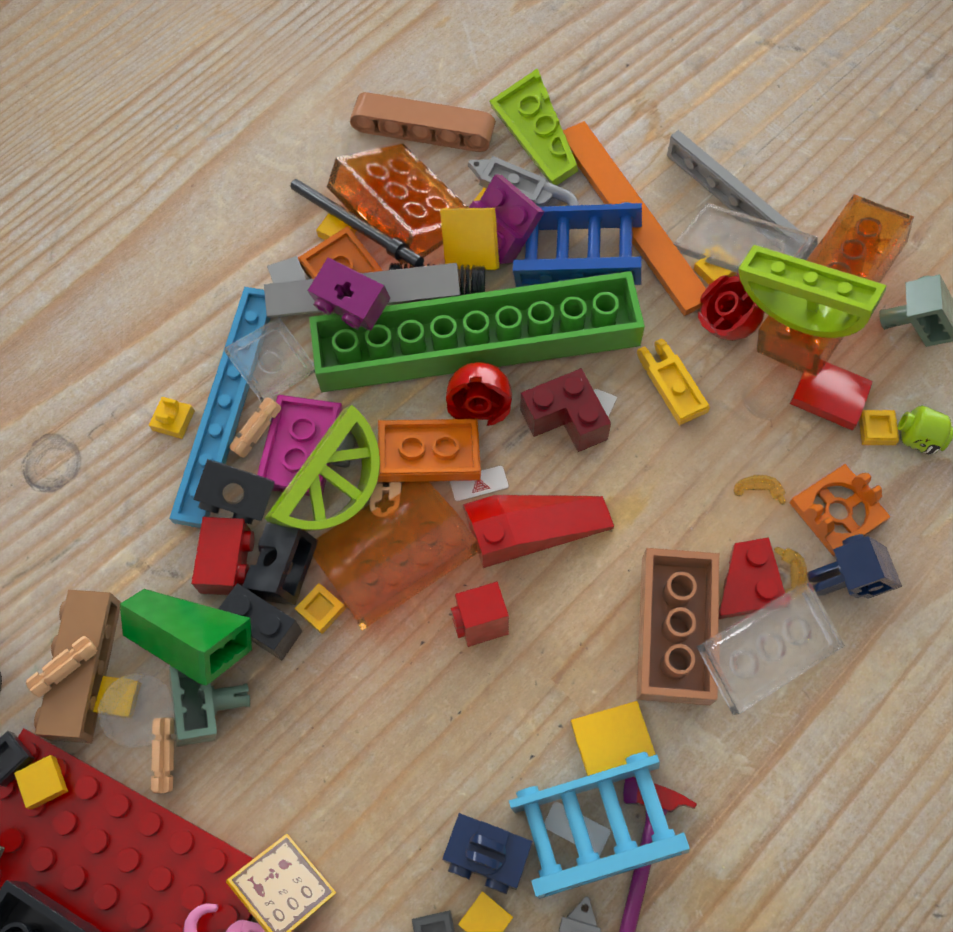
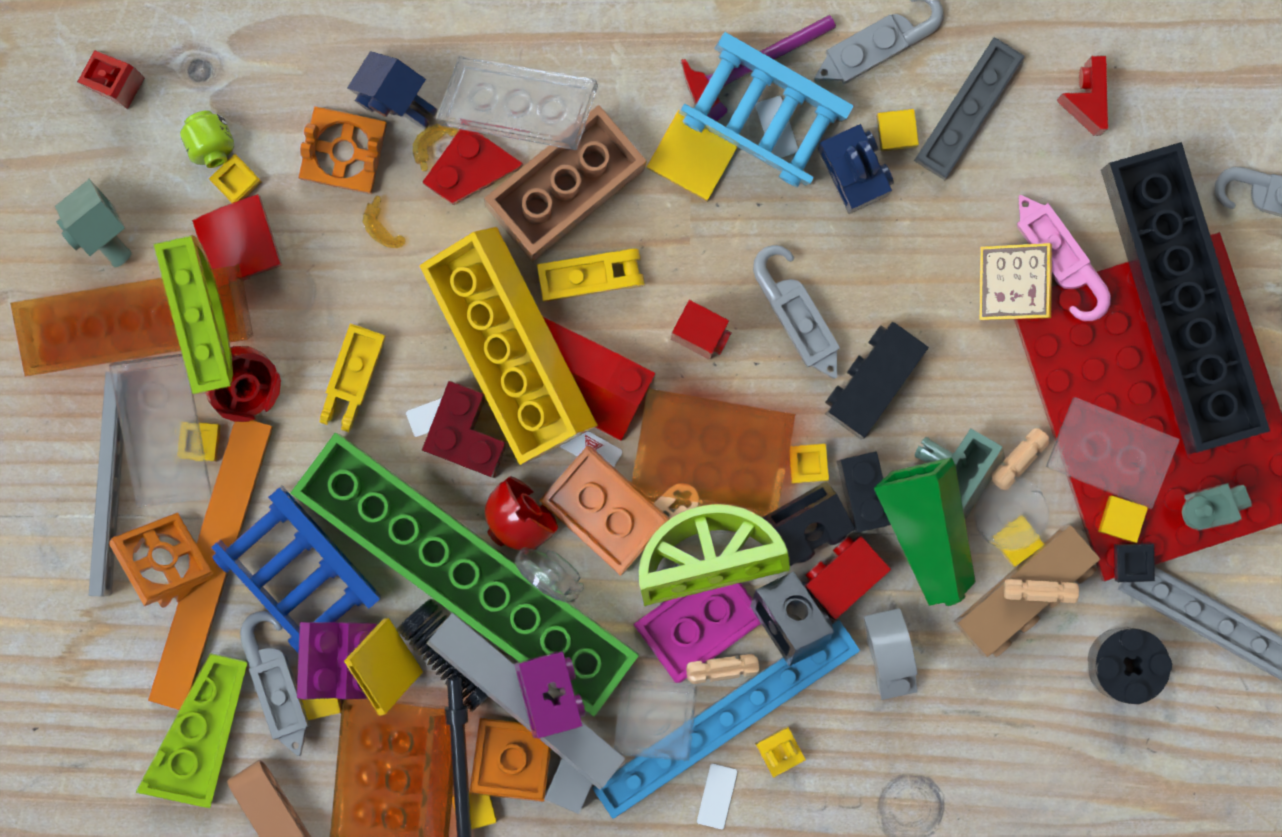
camera: 140 degrees left, 20 degrees up
none -> orange piece [109,512,213,608]
none -> yellow brick [419,227,598,465]
none -> clear tile [515,546,584,603]
none -> yellow plate [537,248,645,302]
none -> white sticker [697,764,737,829]
none -> light grey plate [753,245,840,379]
none -> black brick [825,322,929,439]
none -> light grey brick [864,608,918,700]
none -> clear tile [1046,397,1180,509]

